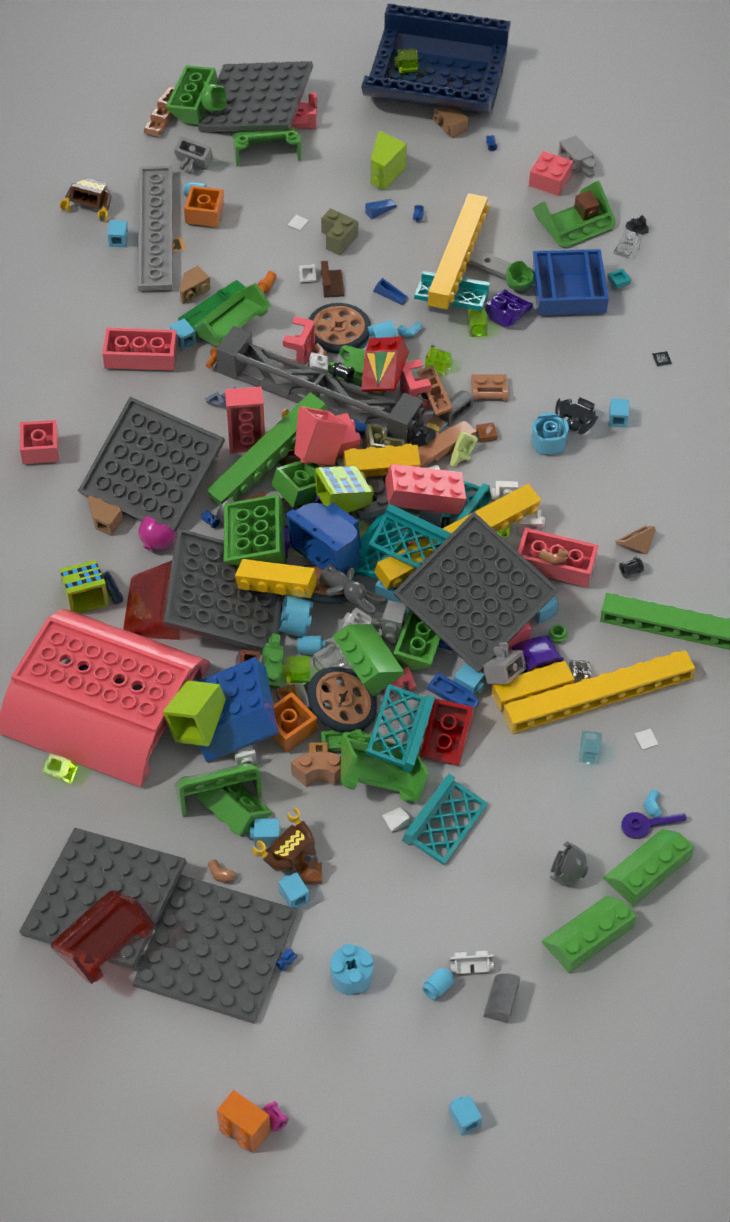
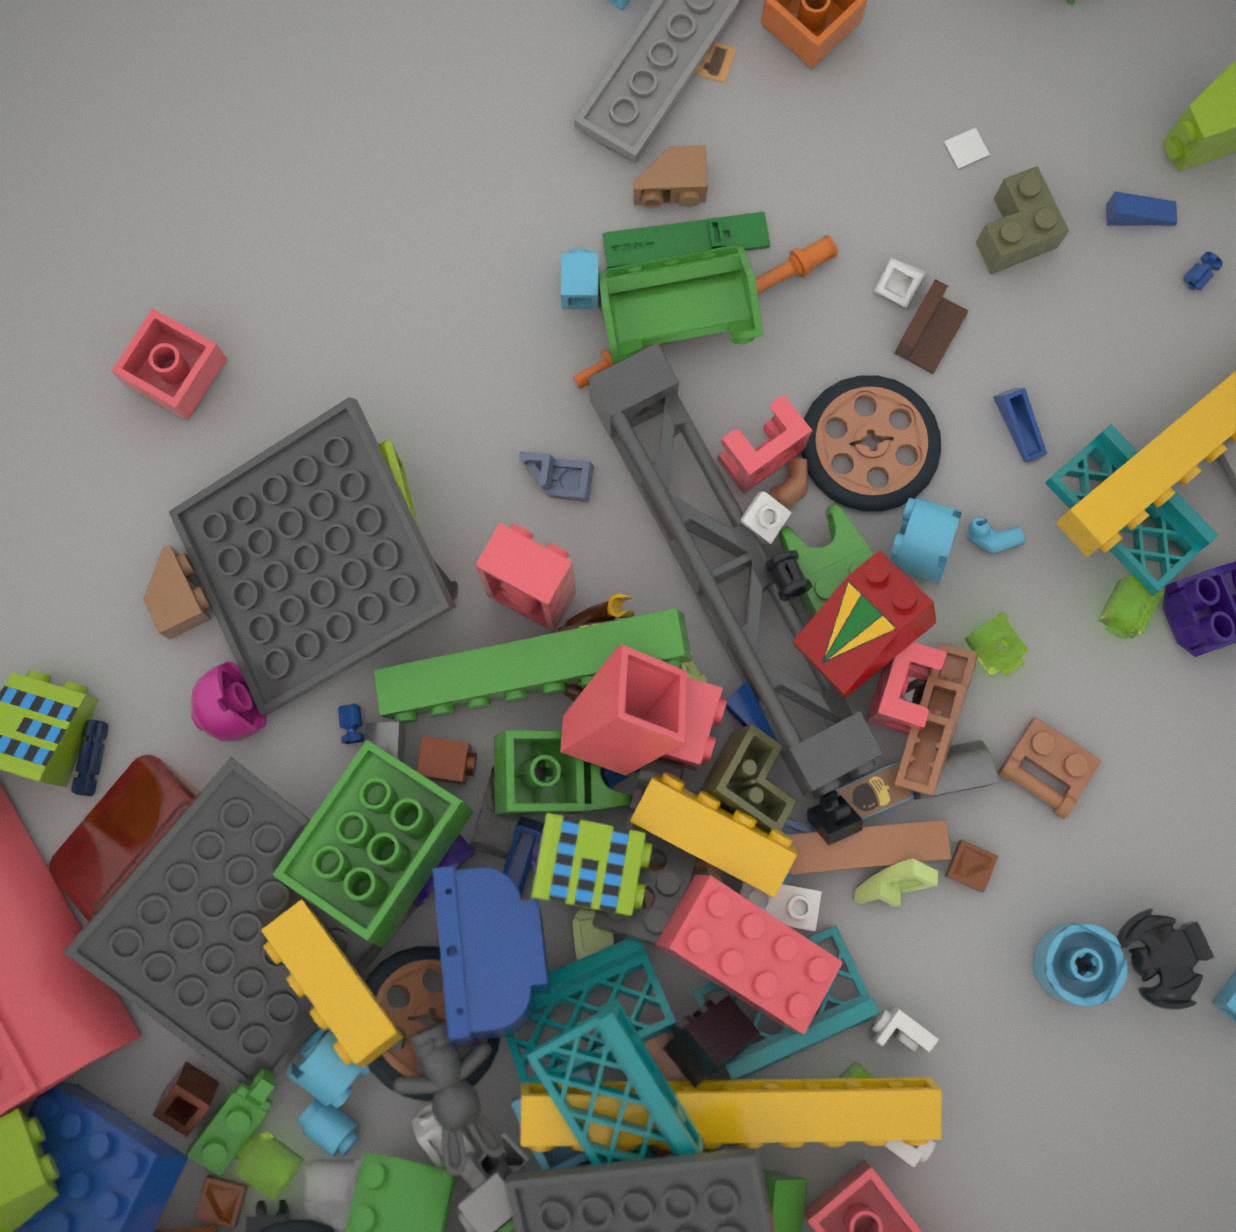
camera: 35 degrees right, 25 degrees up
coral brick [102,328,178,370] -> none

